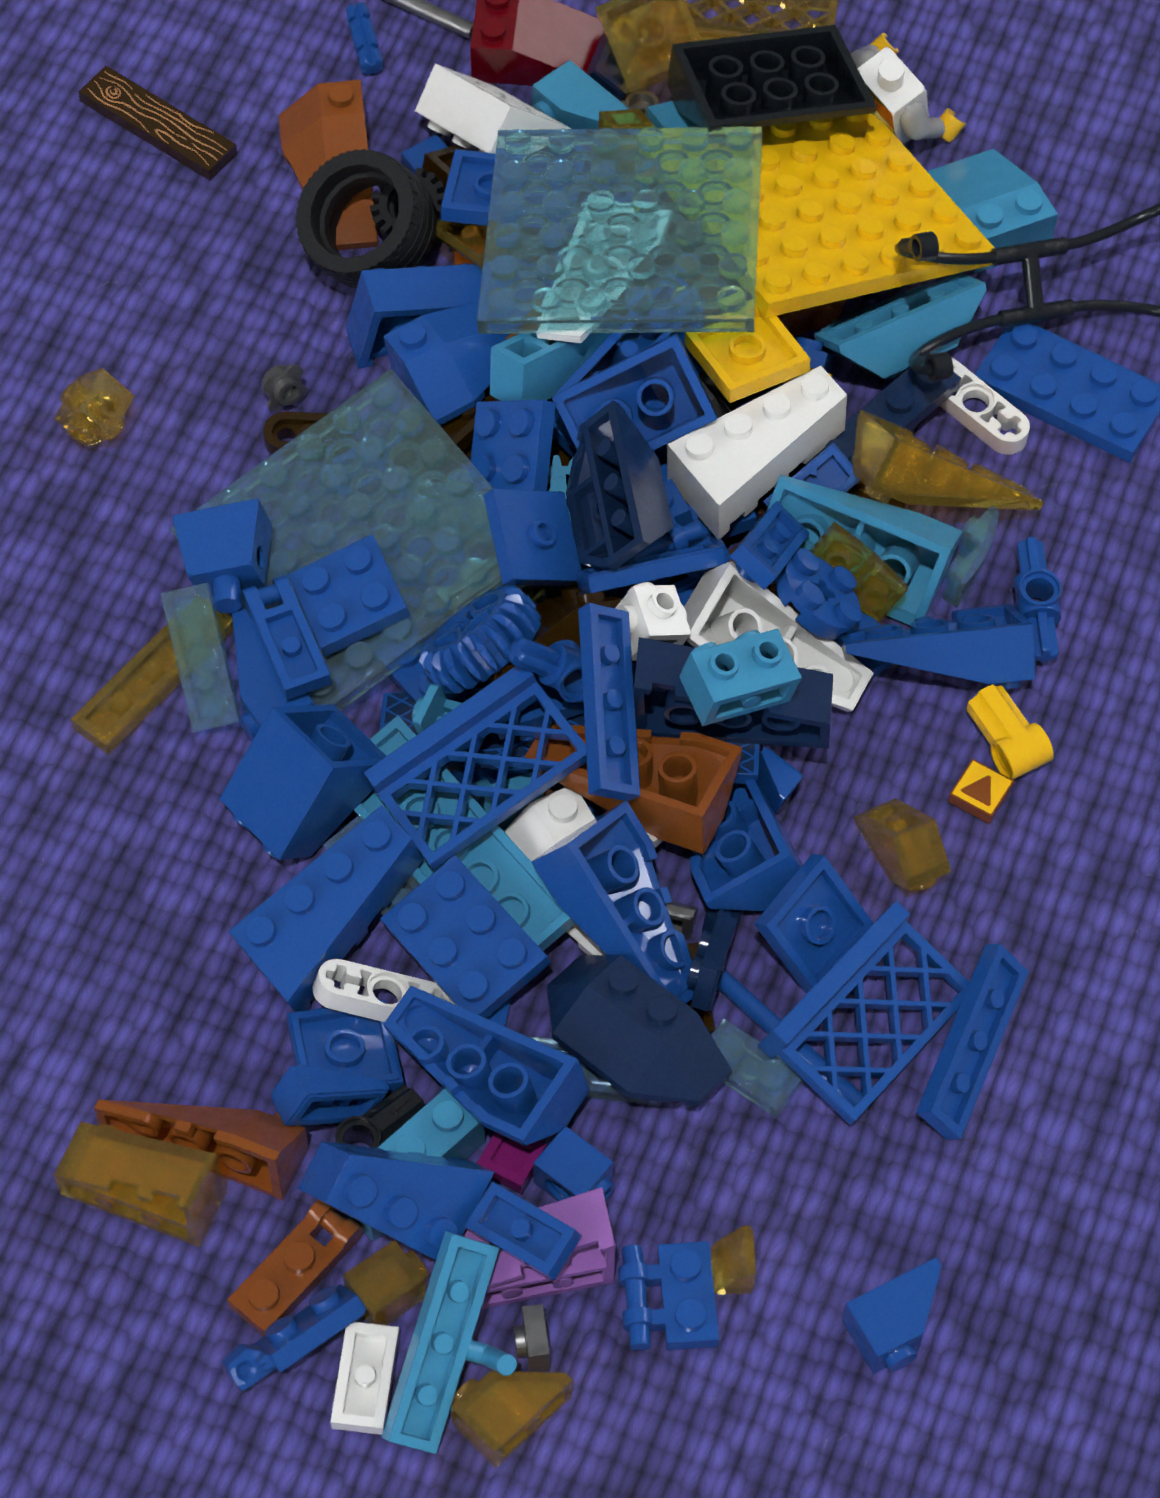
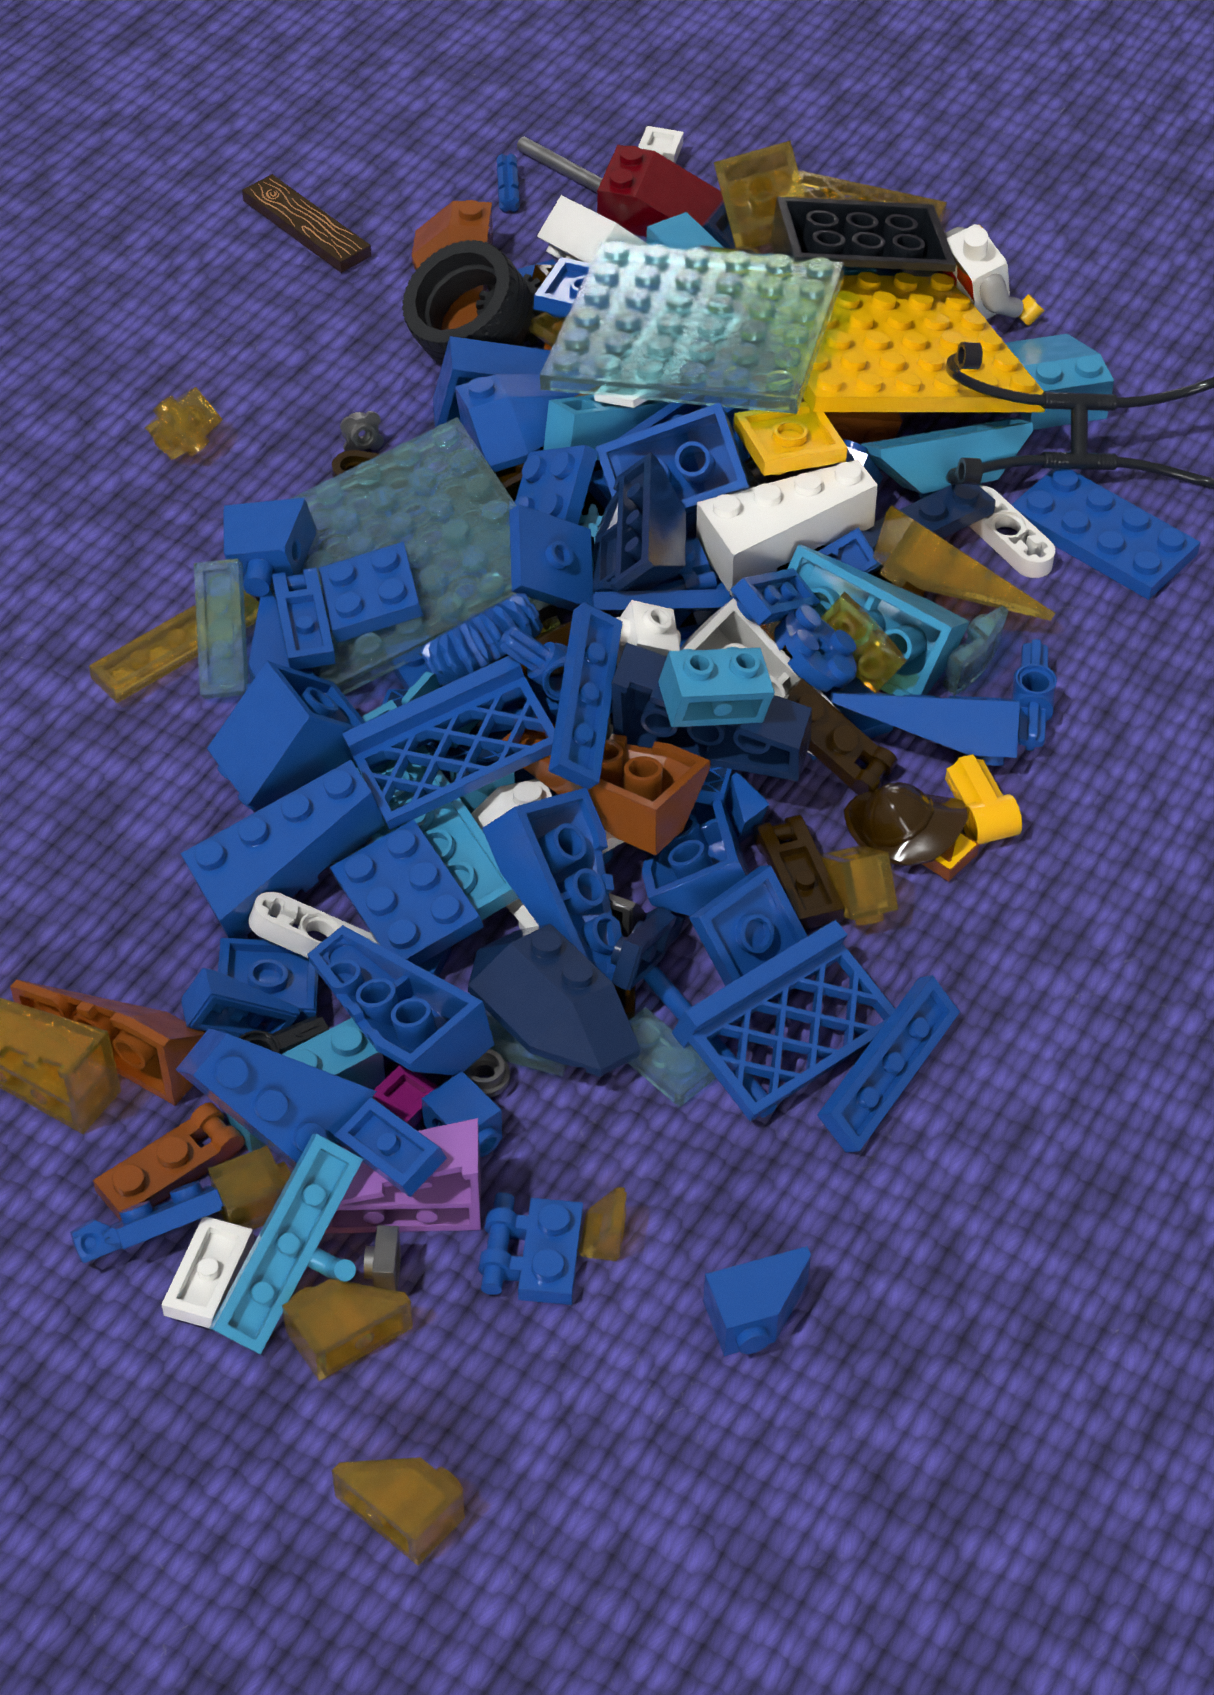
camera: 10 degrees right, 10 degrees down
none -> flat silver plate [464,1049,510,1098]
none -> dark brown plate [753,815,845,930]
none -> dark brown plate [784,678,898,795]
none -> dark brown hat [844,782,968,866]

